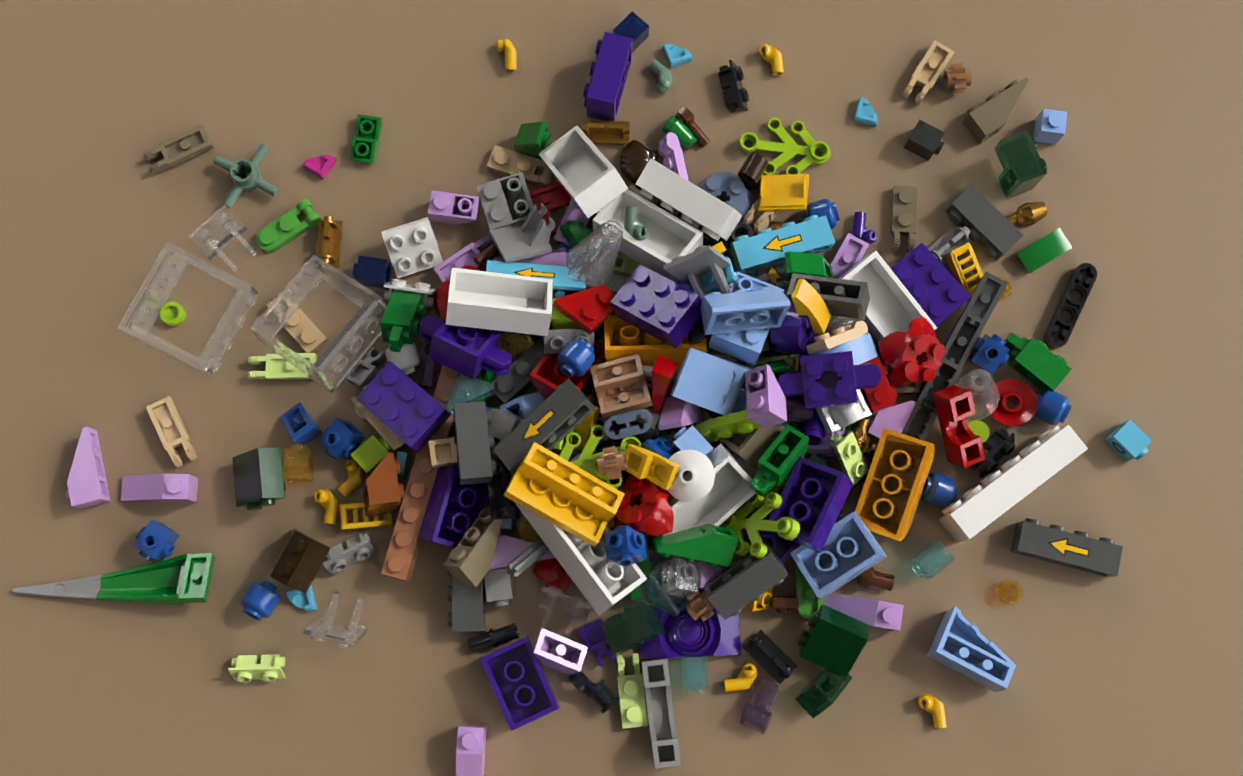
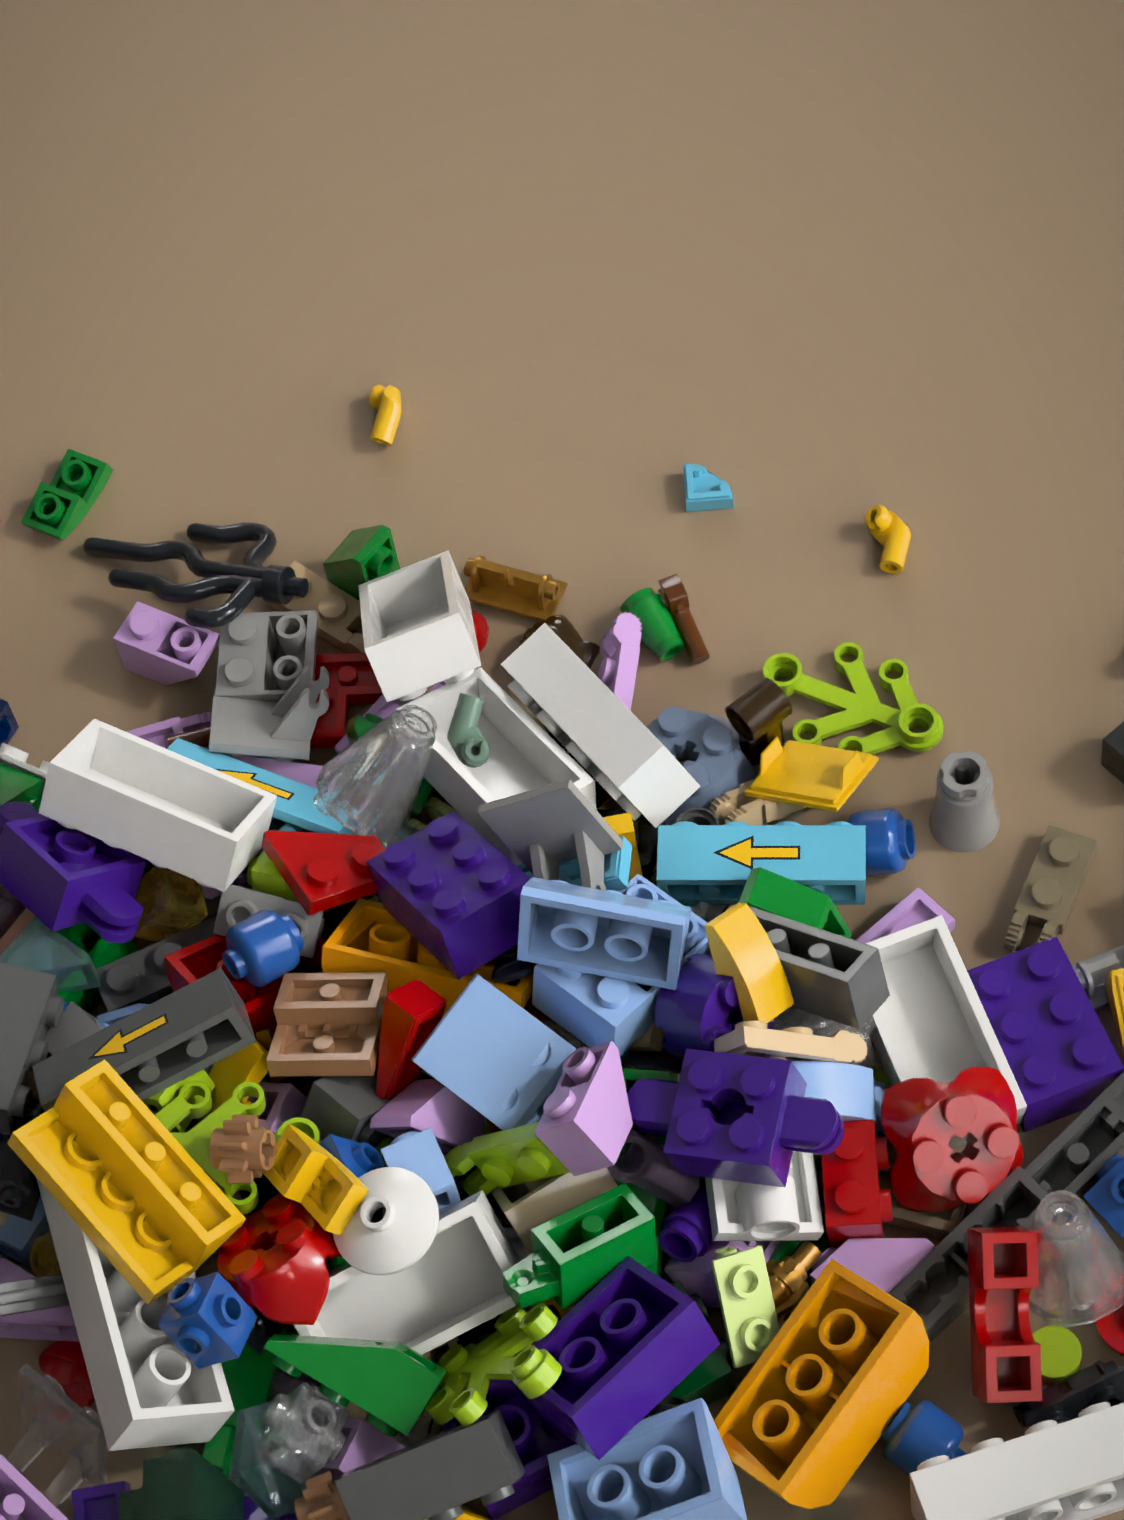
camera: 30 degrees right, 20 degrees down
white plate [381,217,443,278] -> none
dark purple brick [583,32,633,121] -> none
sand blue beam [604,408,653,439] -> none
clear blue brick [613,11,649,53] -> none
sand green arm [649,59,673,93] -> none
black hinge [718,60,749,113] -> none
dark purple arm [852,212,877,245] -> none
medium azure tile [853,97,878,127] -> none
none -> black plant [83,522,309,628]
none -> light grey plant [929,750,1000,852]

